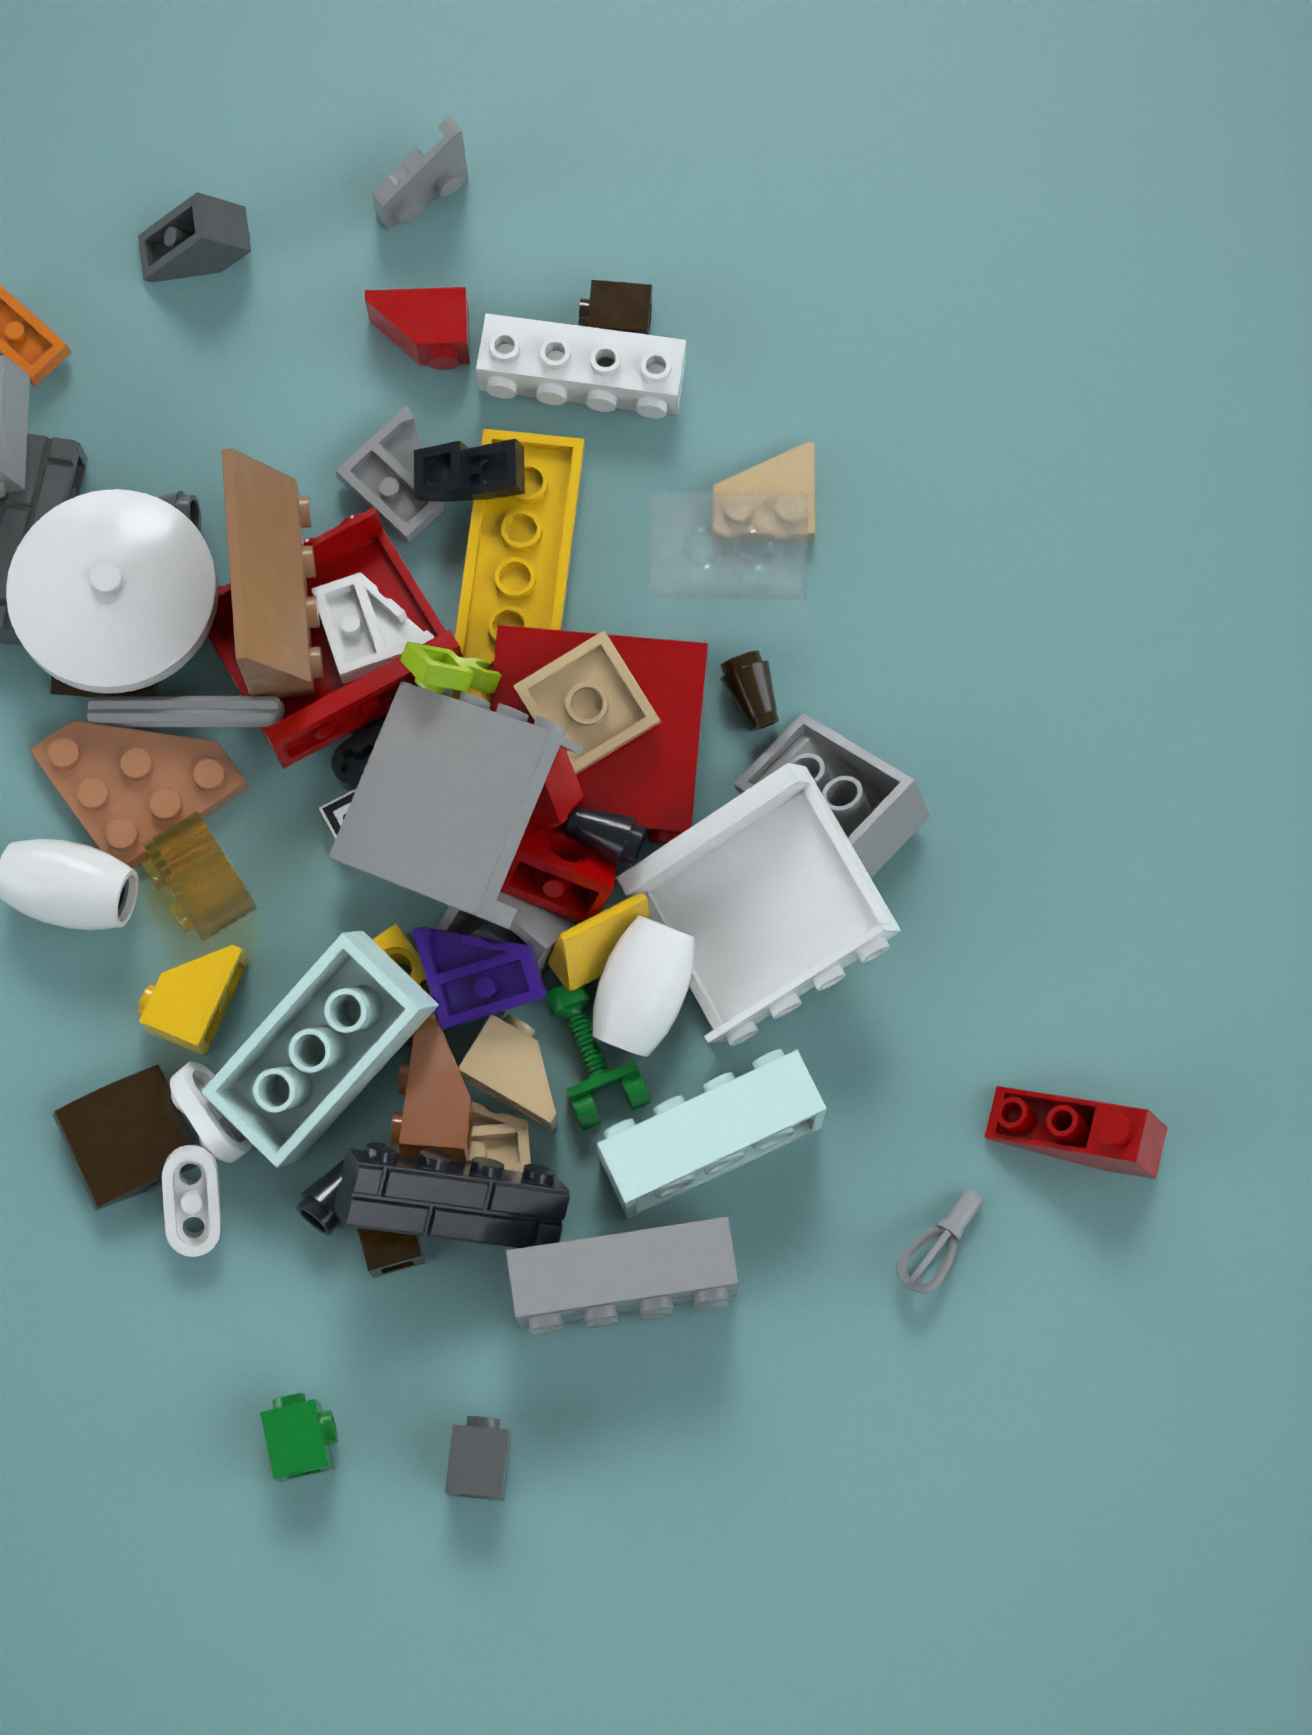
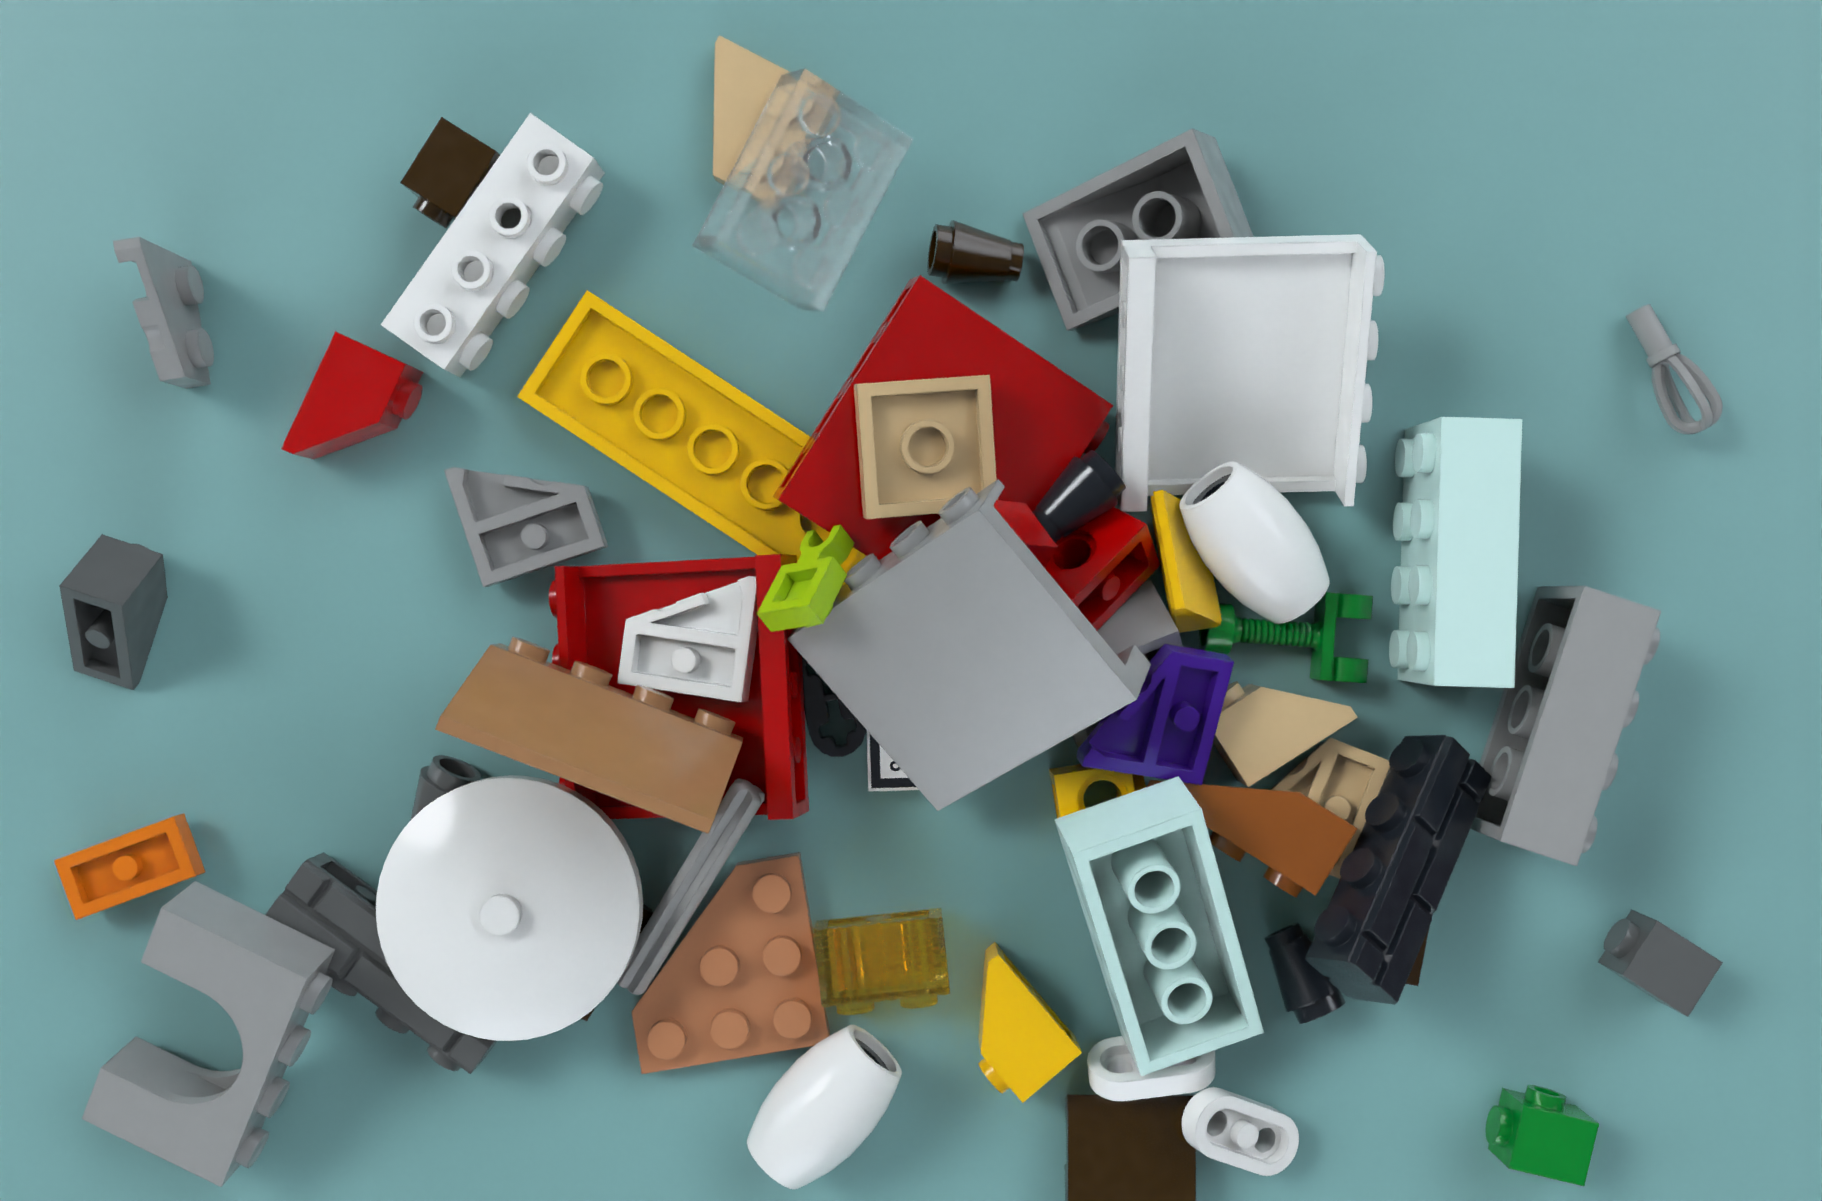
camera: 65 degrees left, 15 degrees up
black slope [414,439,525,502] -> none
red slope [984,1086,1168,1179] -> none

